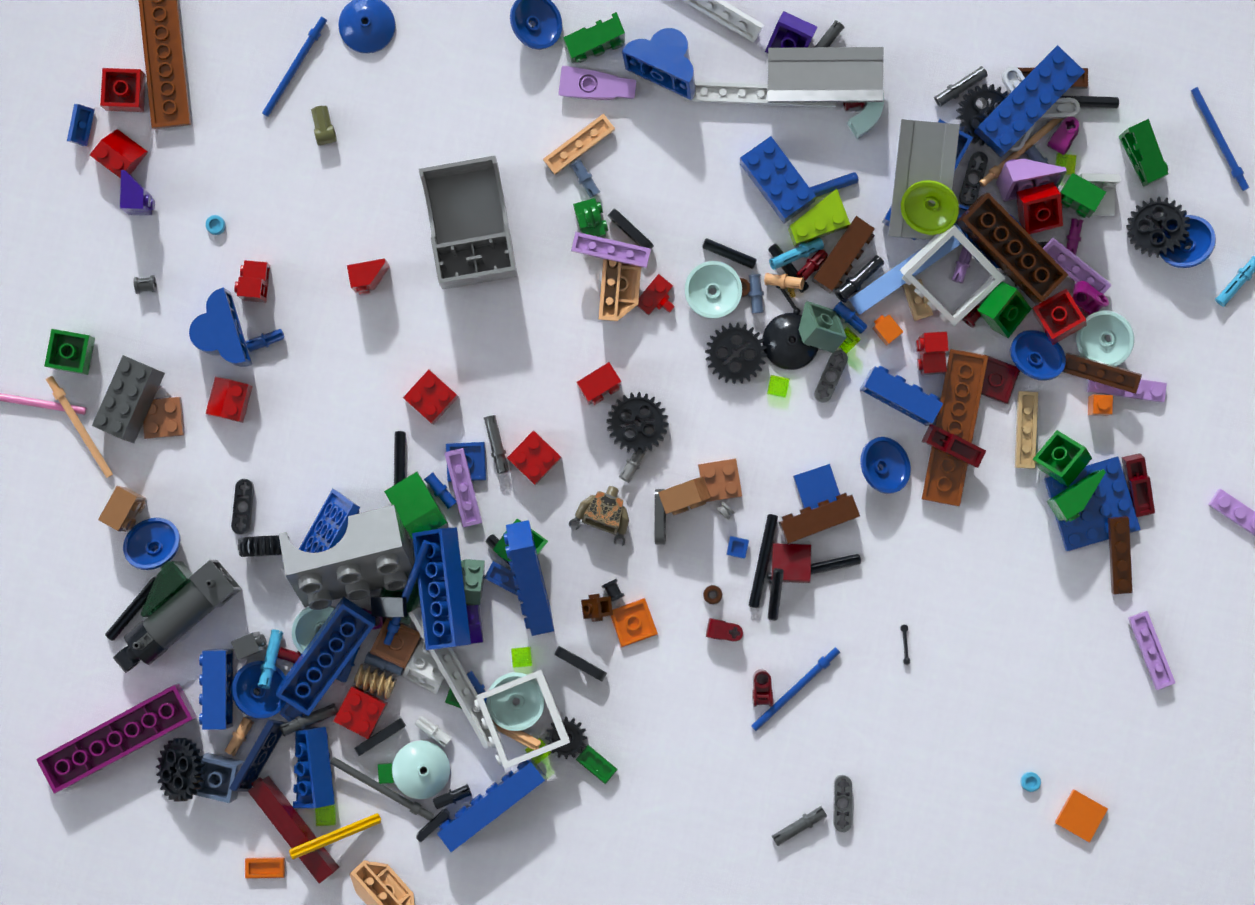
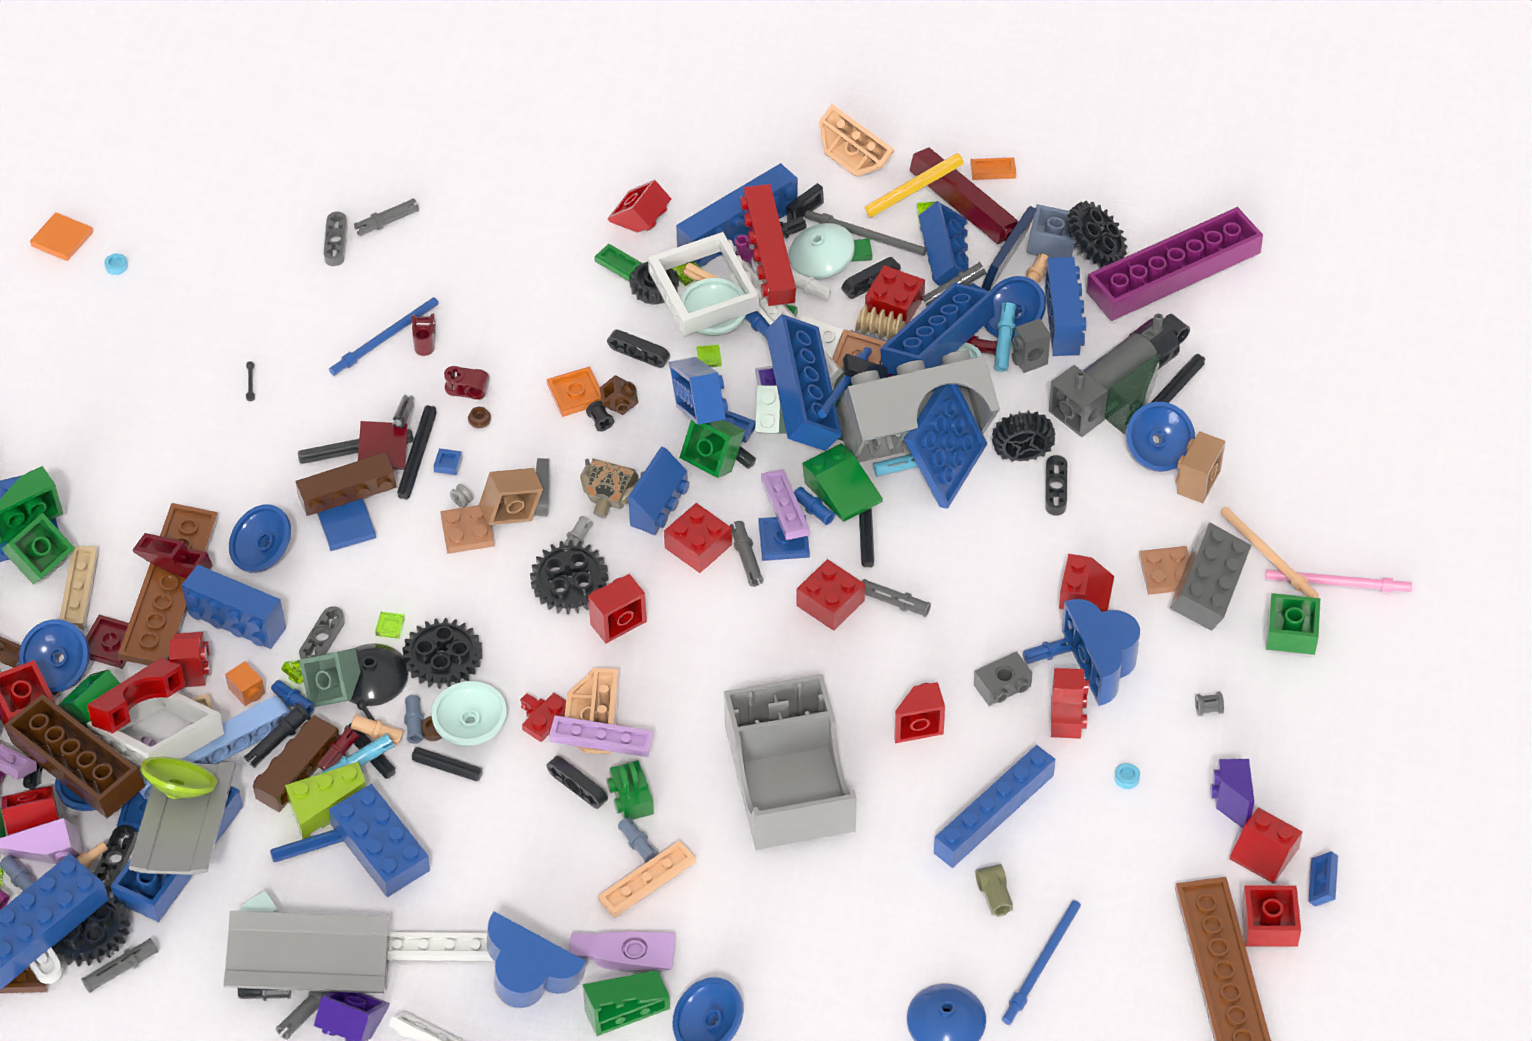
camera: 175 degrees left, 35 degrees down
none -> red arch [87,658,186,734]
none -> red slope [607,179,672,233]
none -> blue slope [628,446,690,535]
none -> magenta pin [735,235,753,268]
none -> red brick [740,184,796,306]
none -> dark grey pin [862,579,931,617]
none -> blue brick [934,745,1056,869]
none -> dark grey brick [974,651,1032,706]

